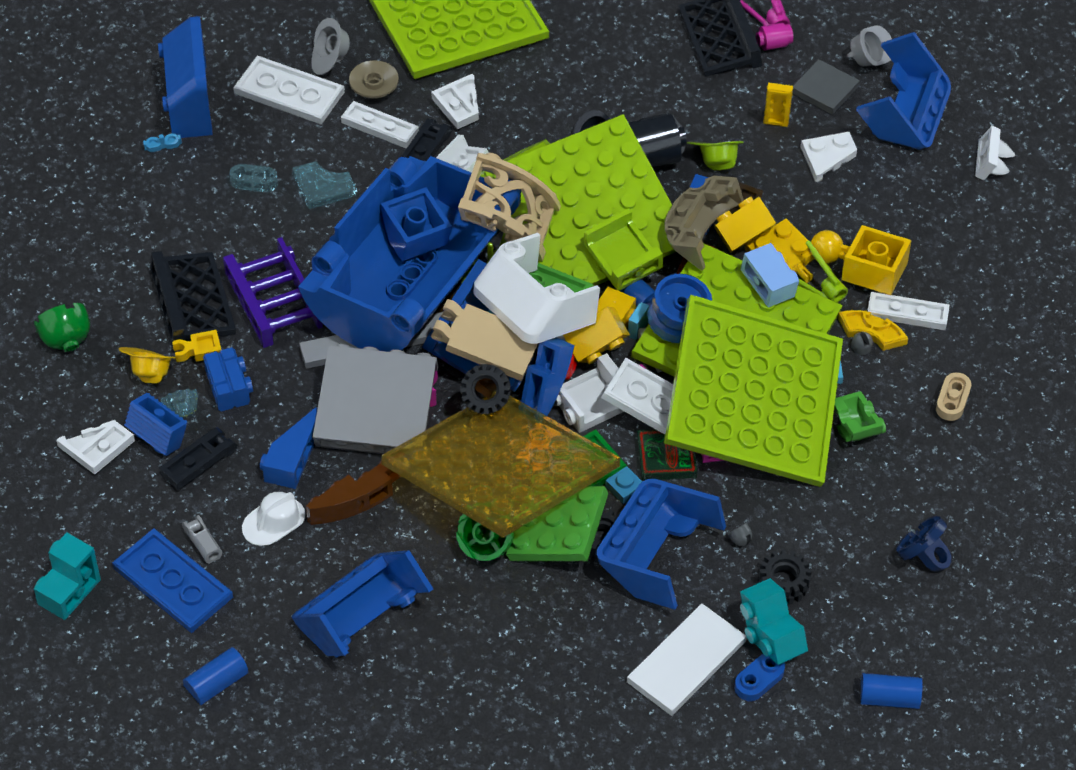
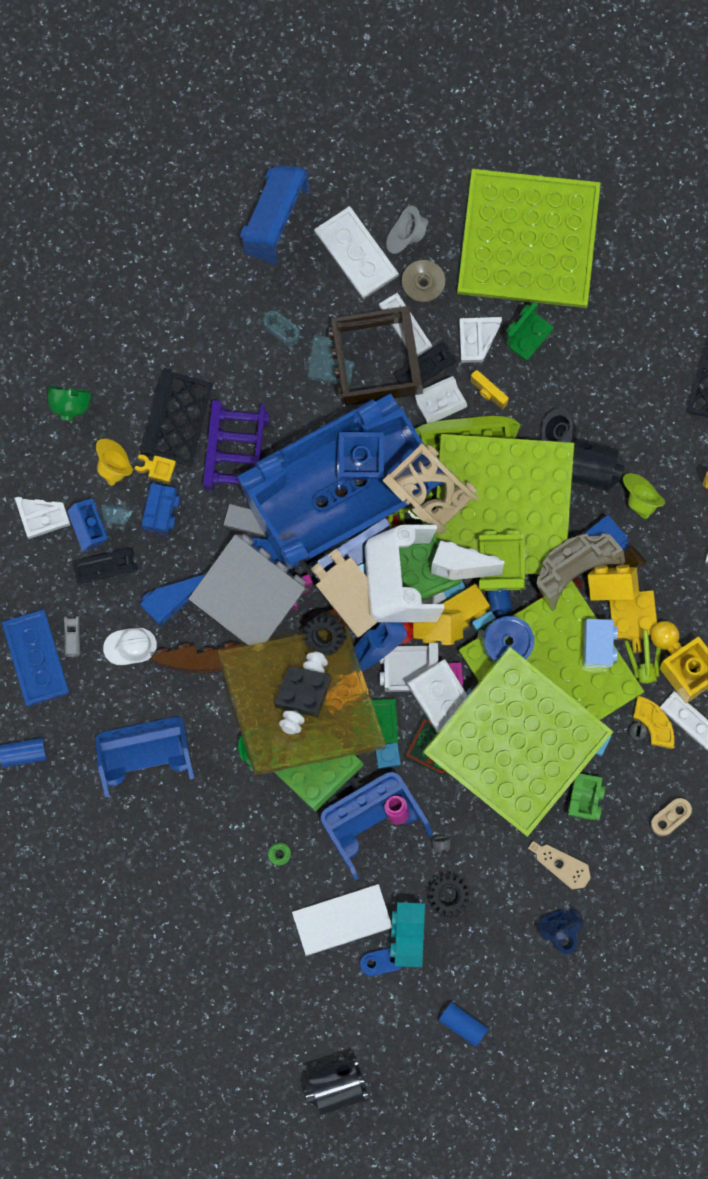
camera: 35 degrees right, 25 degrees up
dark azure piece [143,134,182,152] -> none
none -> bright green plate [268,843,291,866]
none -> black plate [274,652,333,734]
none -> dark brown window [328,306,423,406]
none -> dark pink brick [385,796,410,825]
none -> white slope [431,541,505,580]
none -> yellow plate [470,370,509,410]
none -> green bracket [506,301,554,362]
none -> tan piece [528,841,591,890]

